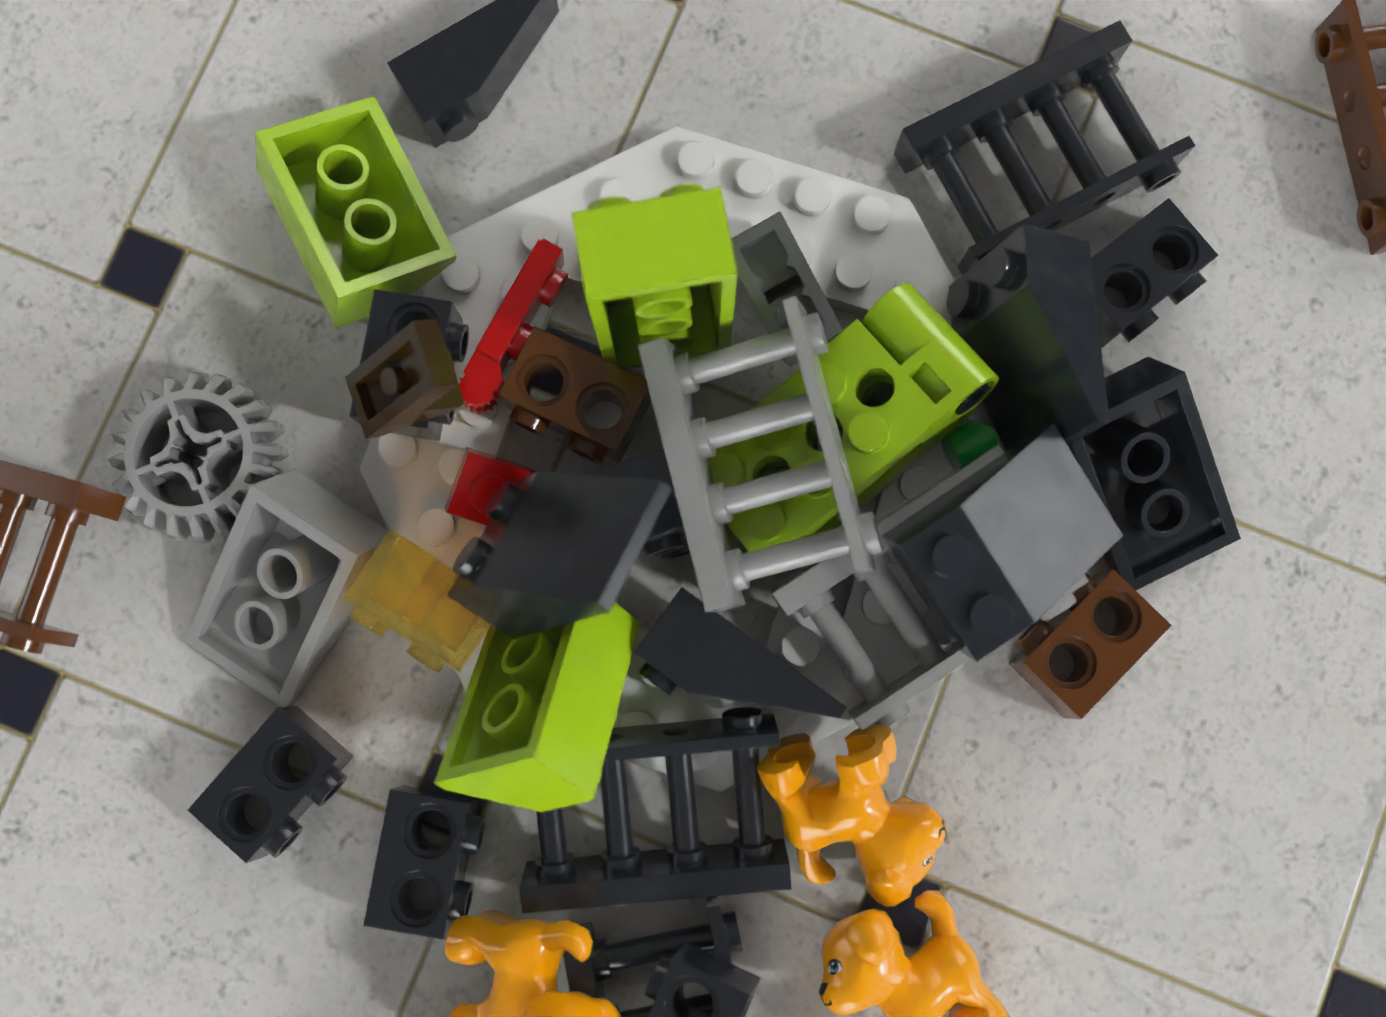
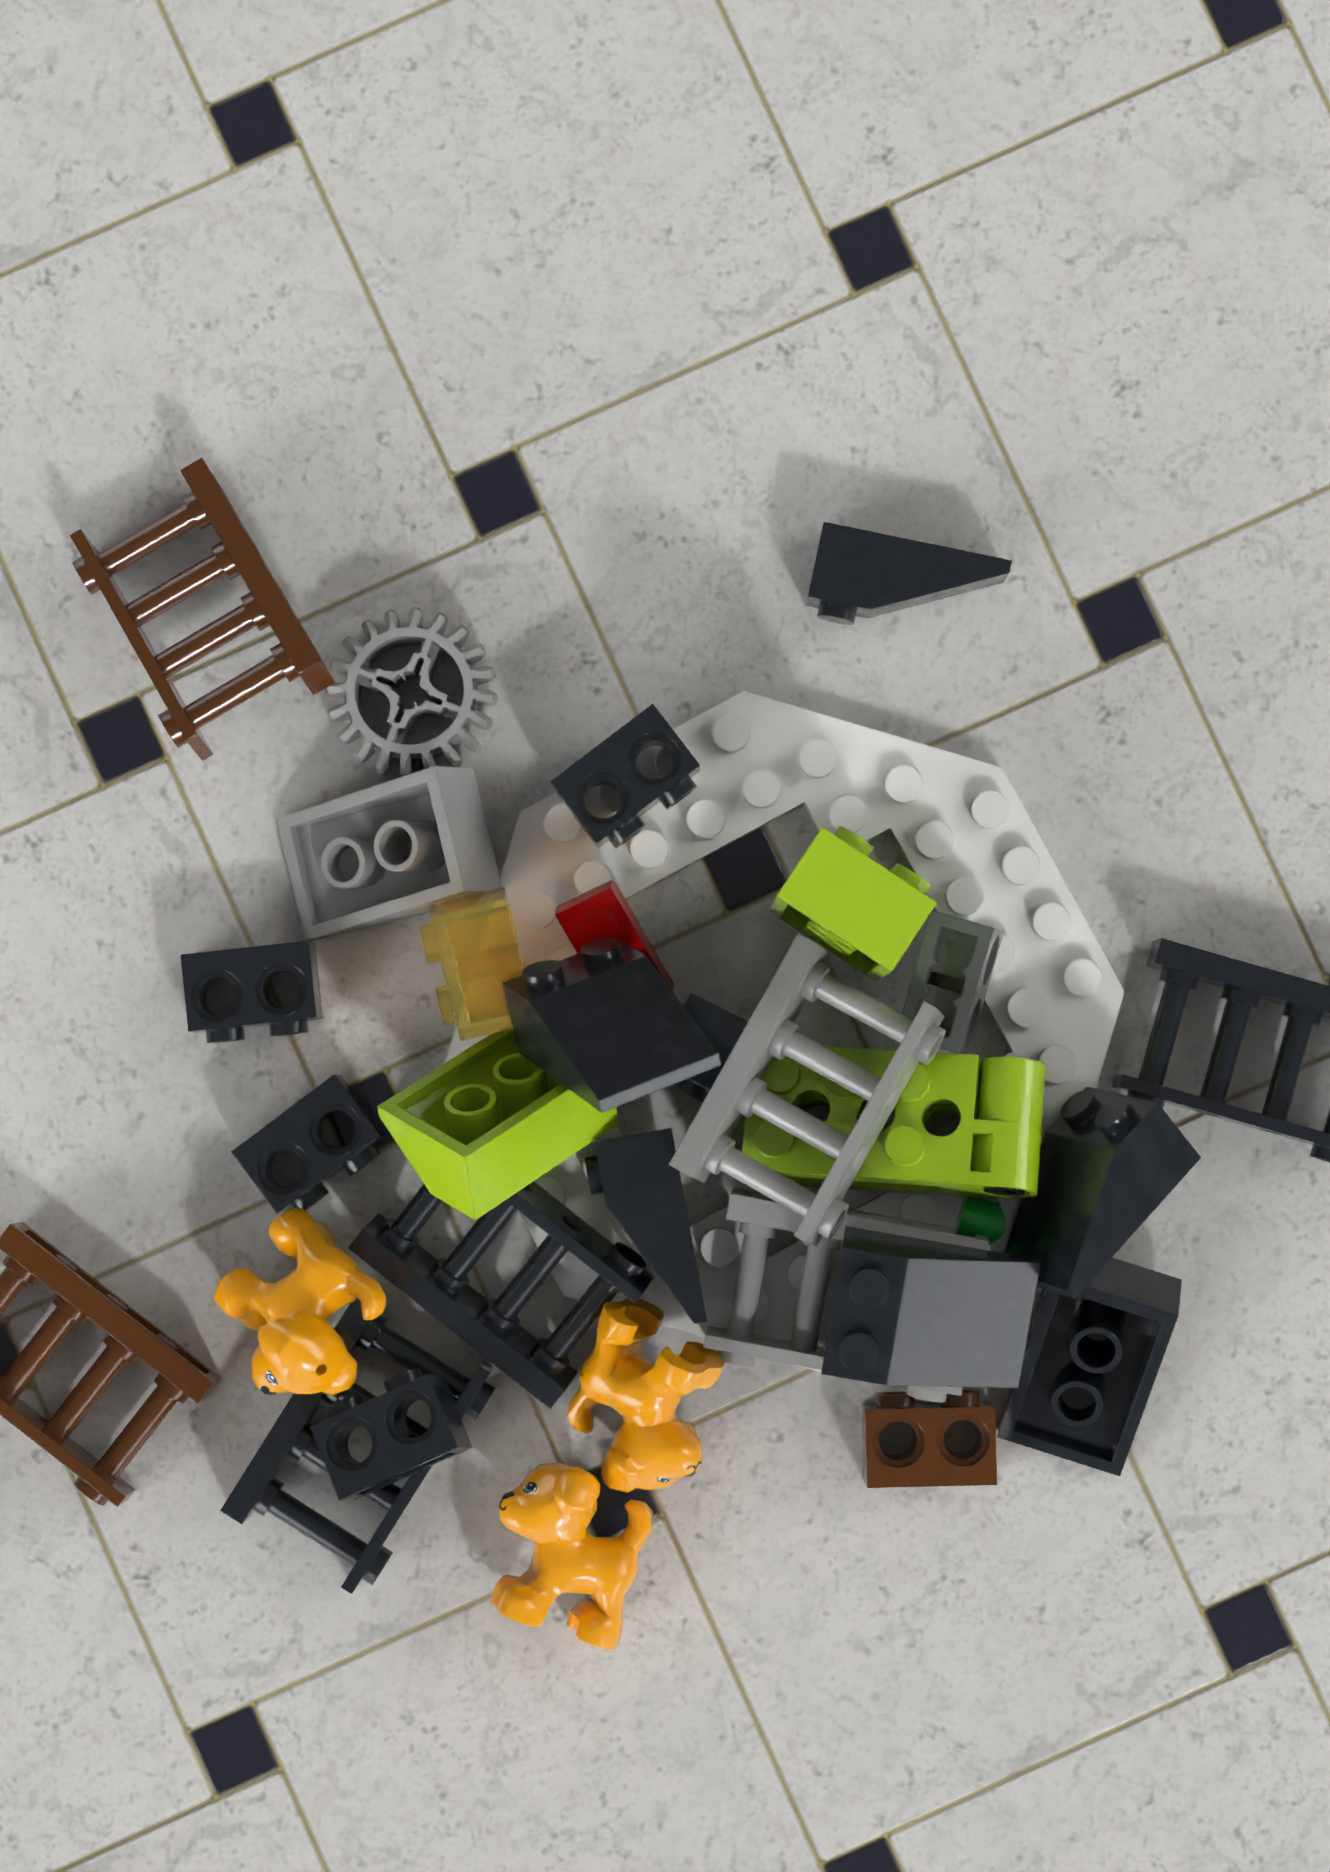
camera: 45 degrees right, 5 degrees up
lime slope [255,96,457,329] -> none
dark brown slope [345,319,464,439] -> none
red hinge [458,238,568,415] -> none
reddish brown brick [499,326,652,464] -> none
black brick [1091,198,1219,348] -> none

